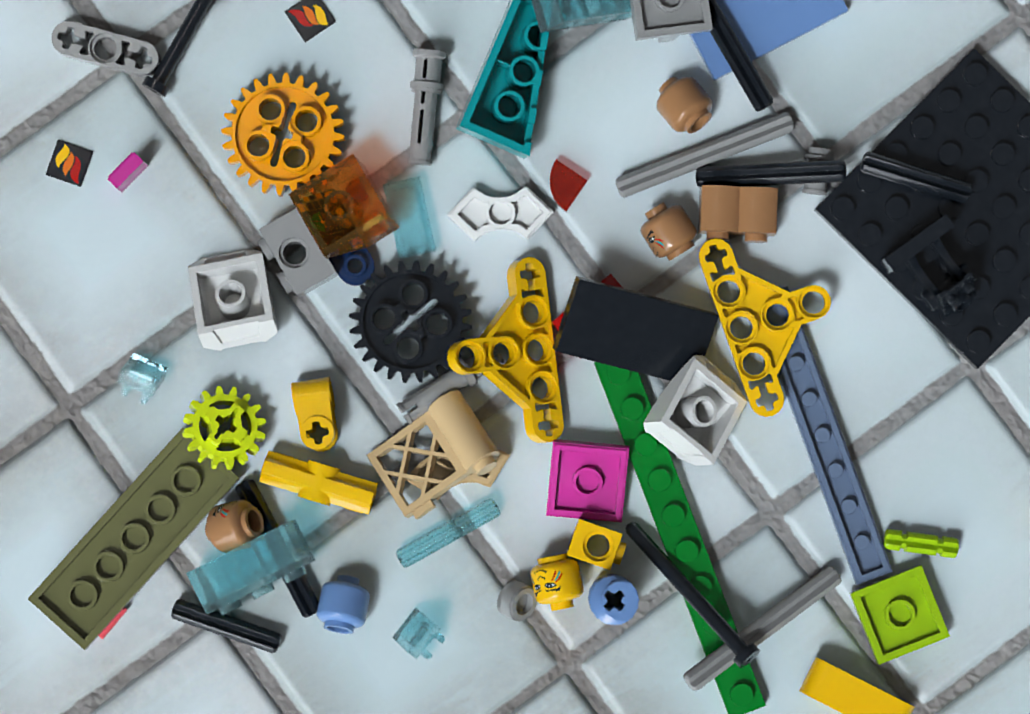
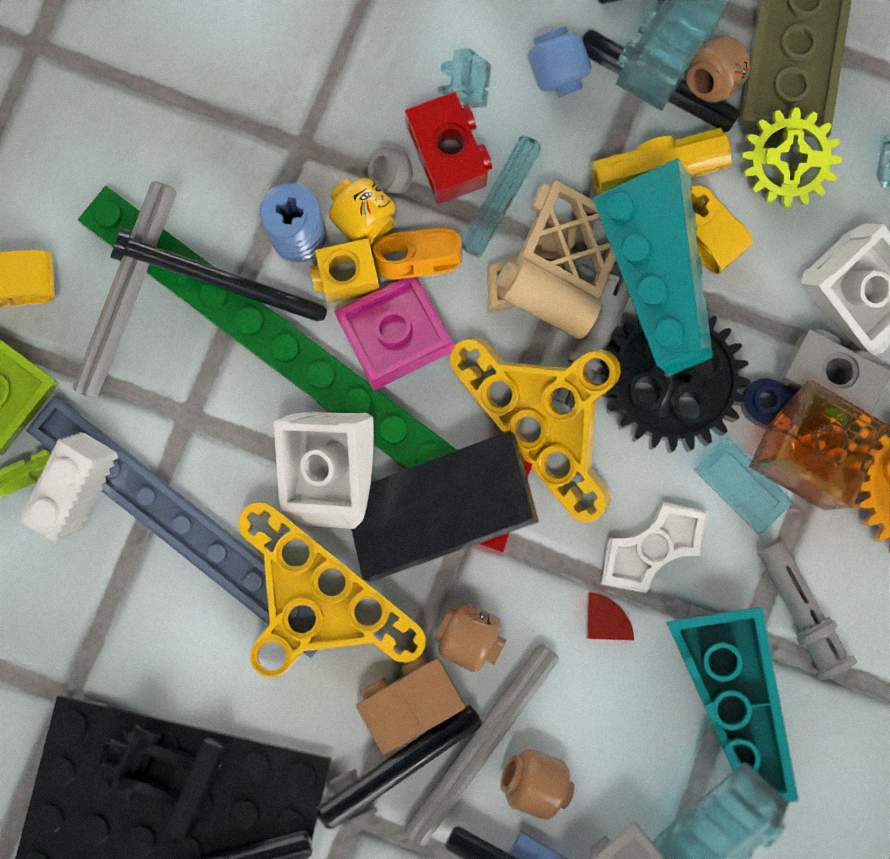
camera: 145 degrees right, 5 degrees down
none -> white brick [20,432,118,541]
none -> light orange piece [373,227,463,279]
none -> red brick [405,92,493,205]
none -> teal wedge [593,158,713,376]

